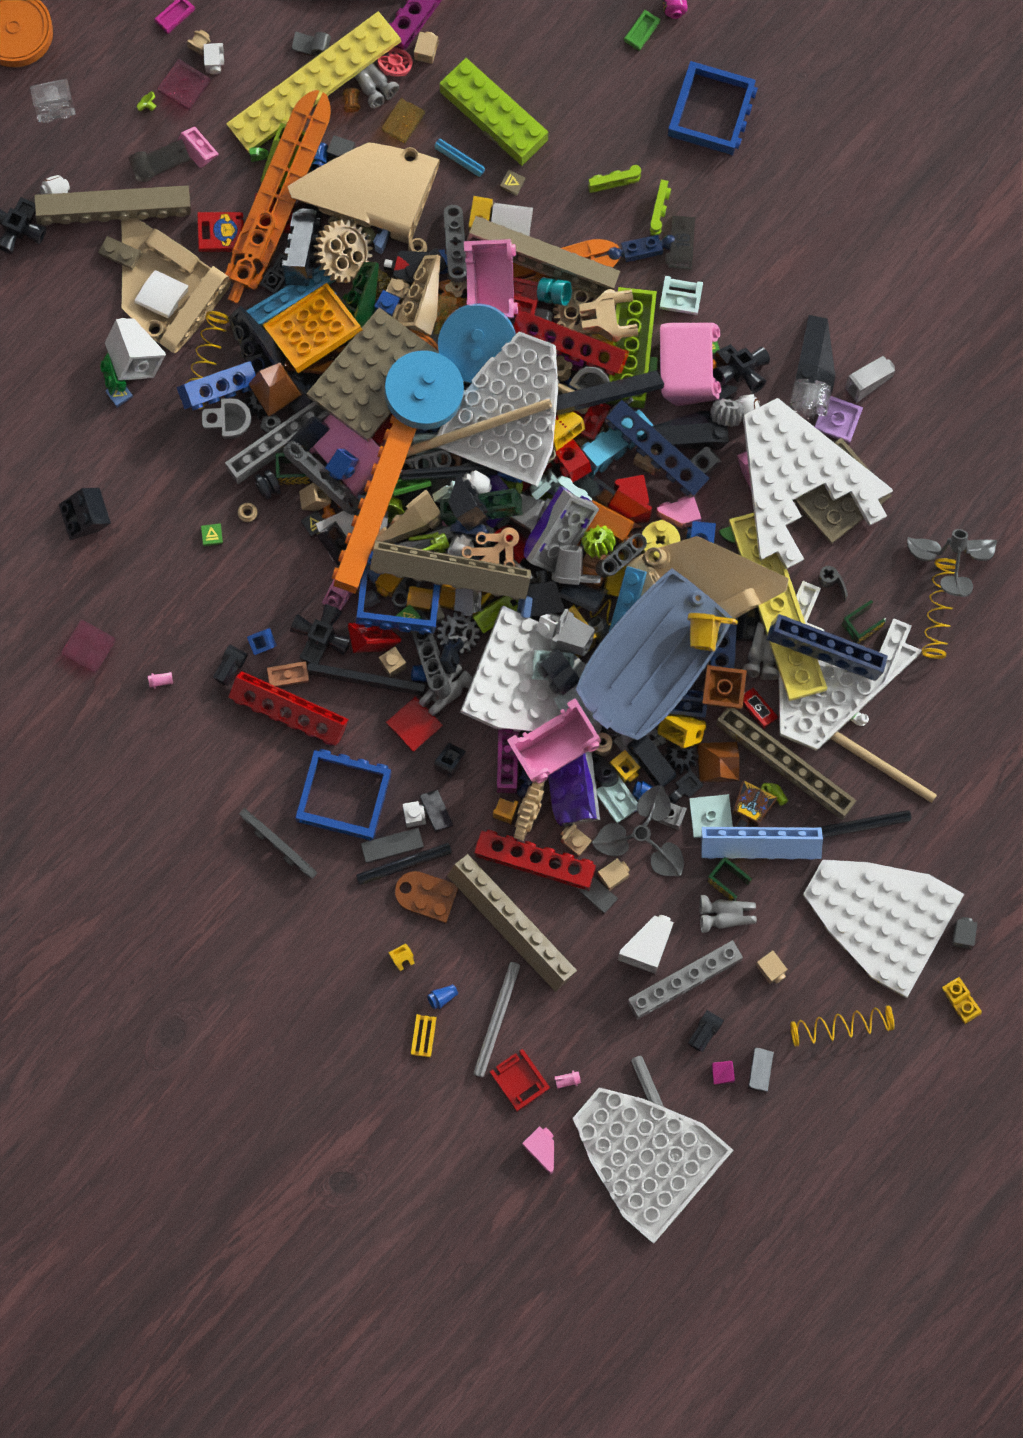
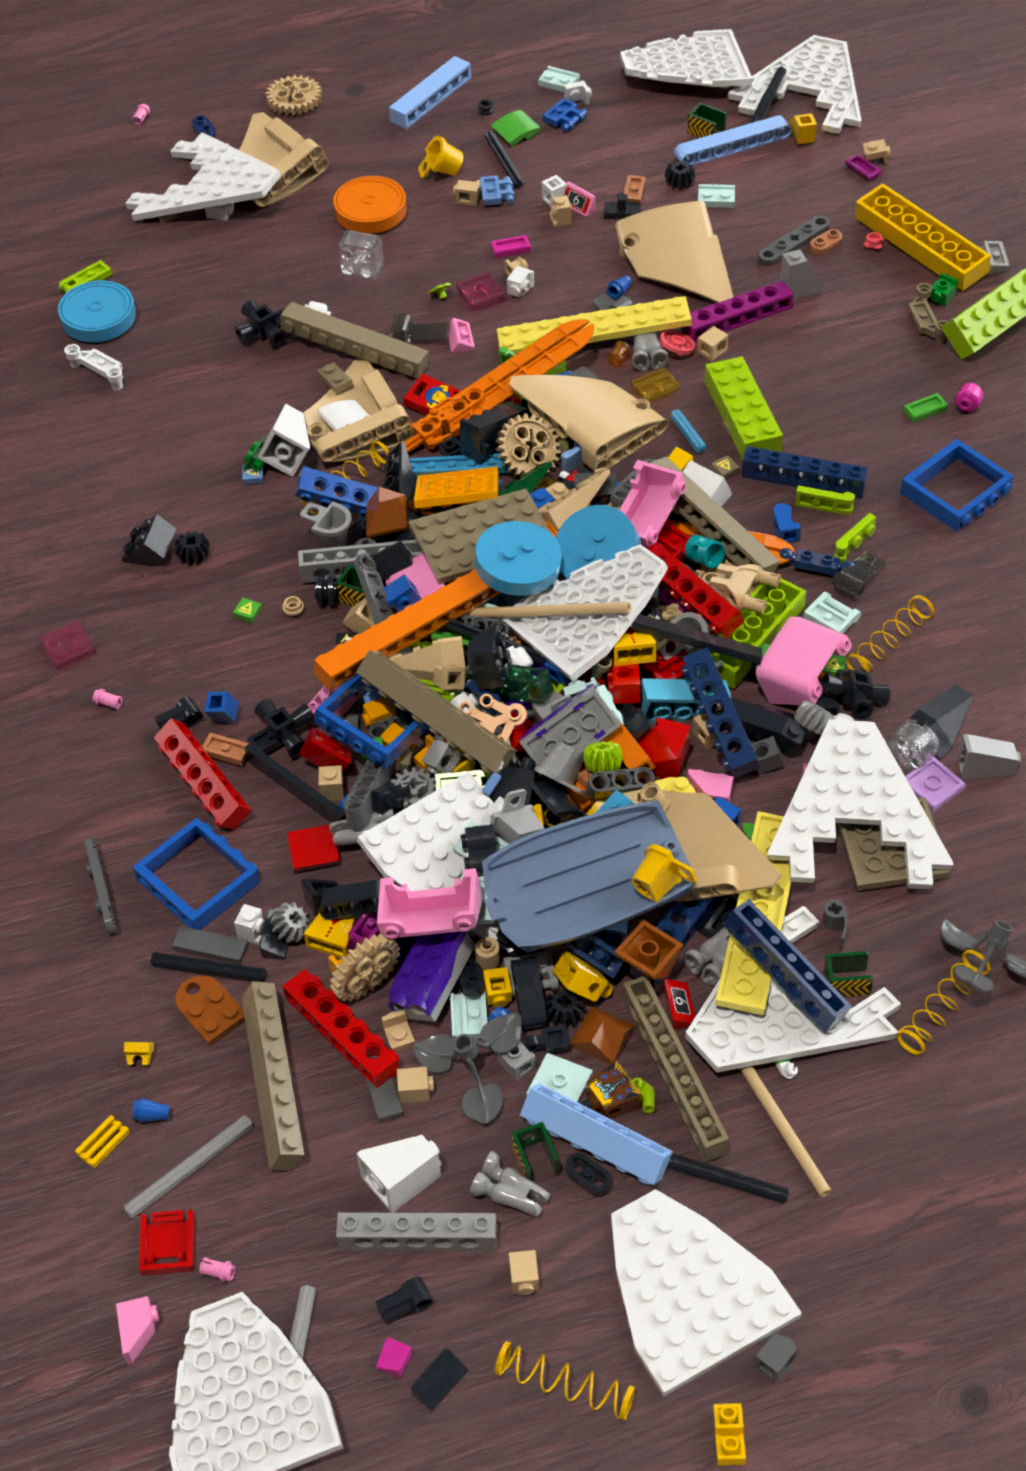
camera: 35 degrees right, 25 degrees down
none -> black gear [174,530,210,565]
none -> light grey gear [270,902,312,943]
none -> yellow torso [304,913,357,958]
none -> black beam [319,880,380,920]
none -> tan brick [433,662,466,690]
none -> black plate [565,1153,612,1196]
none -> blue cone [607,275,632,299]
none -> dark blue brick [742,446,868,499]
none -> blue leg [773,503,801,543]
none -> yellow piece [846,595,935,673]

